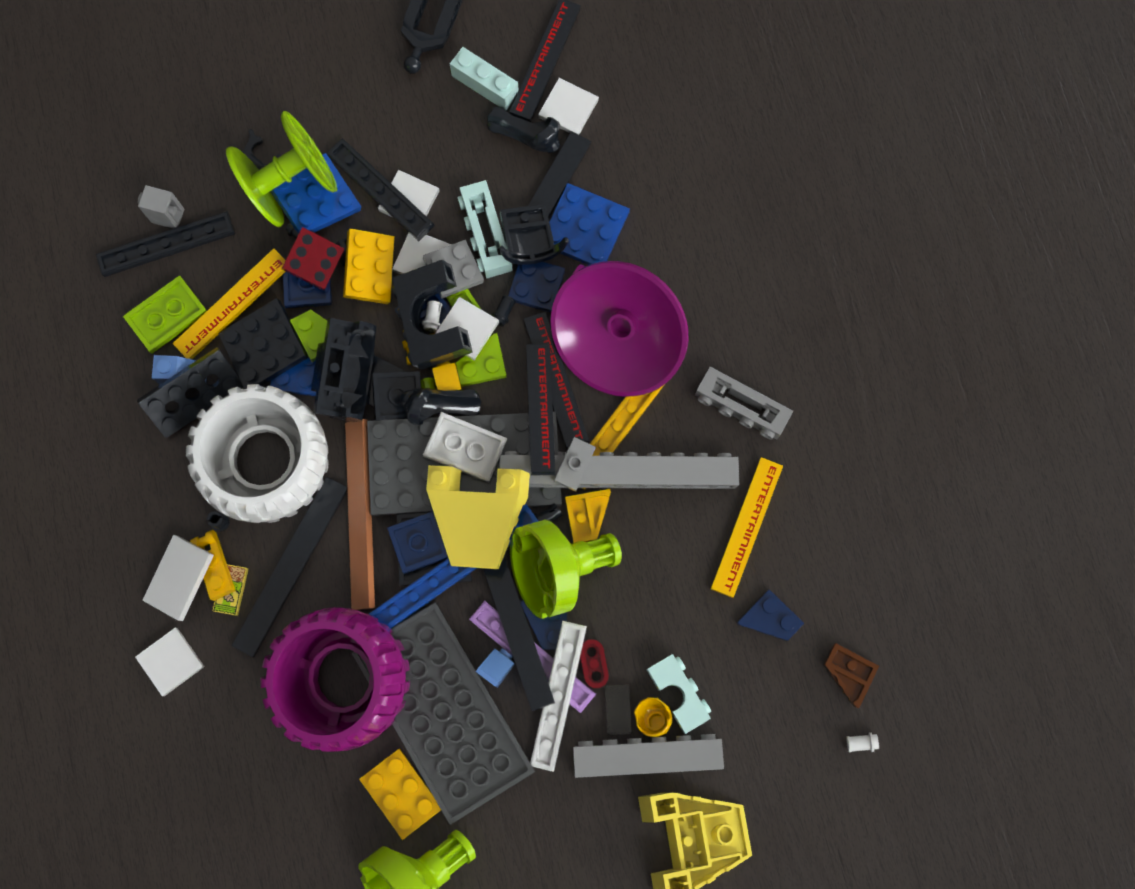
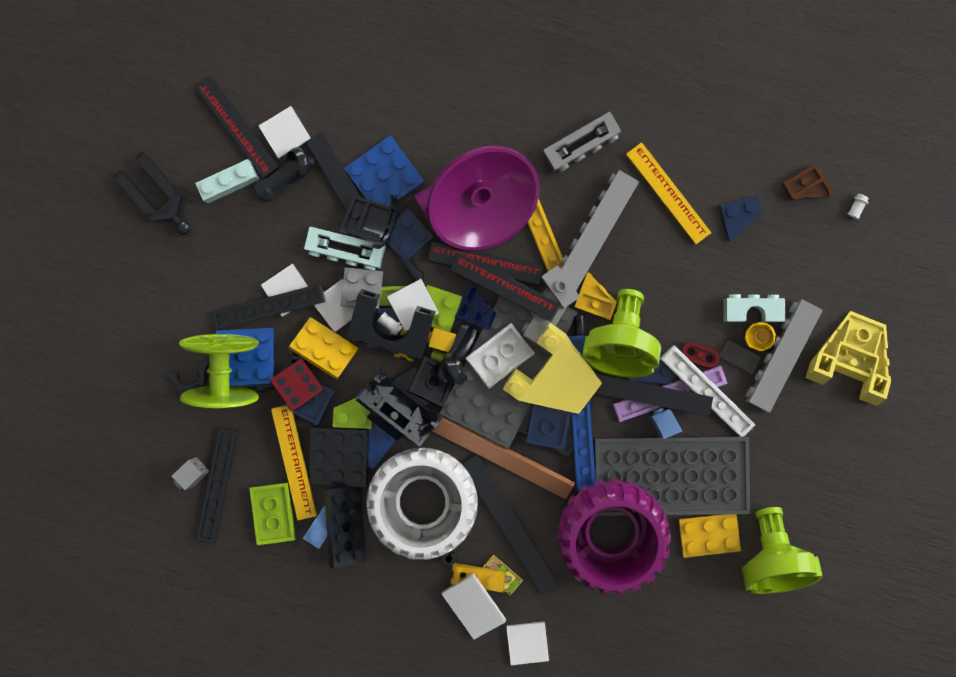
camera: 60 degrees left, 10 degrees up
none -> clear blue wing [455,284,497,331]

